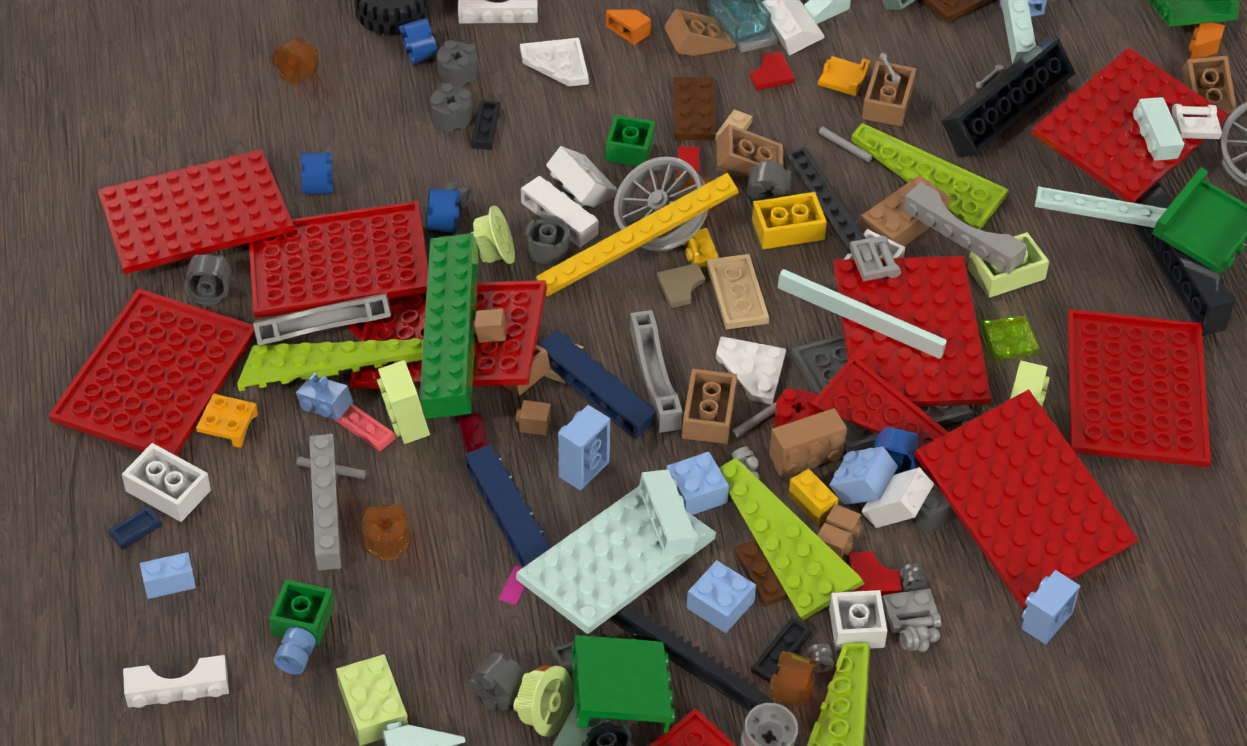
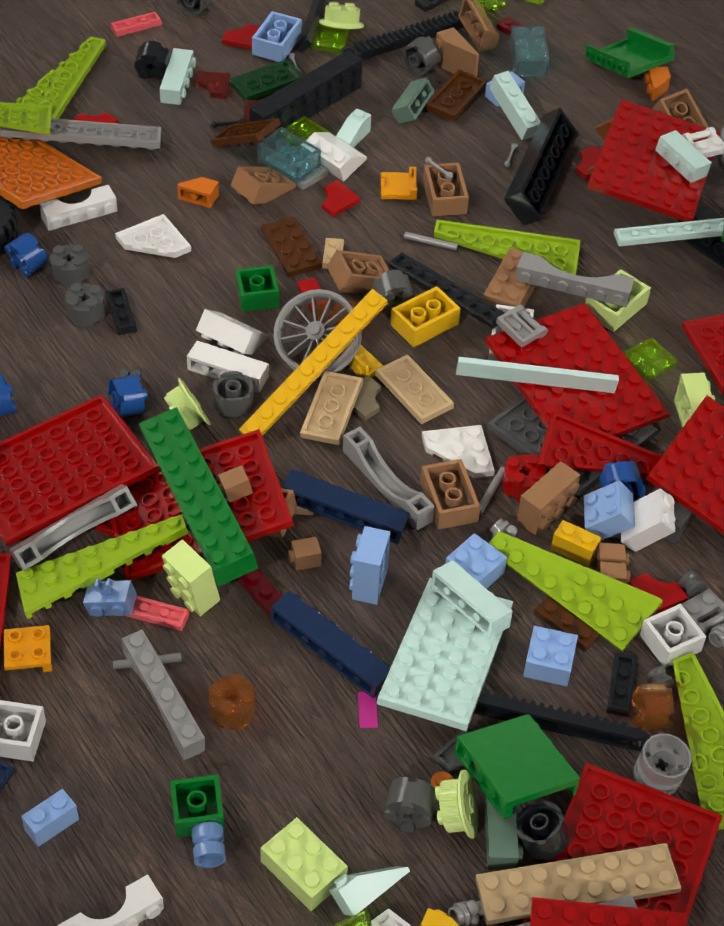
camera: 25 degrees left, 0 degrees up
none -> tan plate [300,371,363,445]

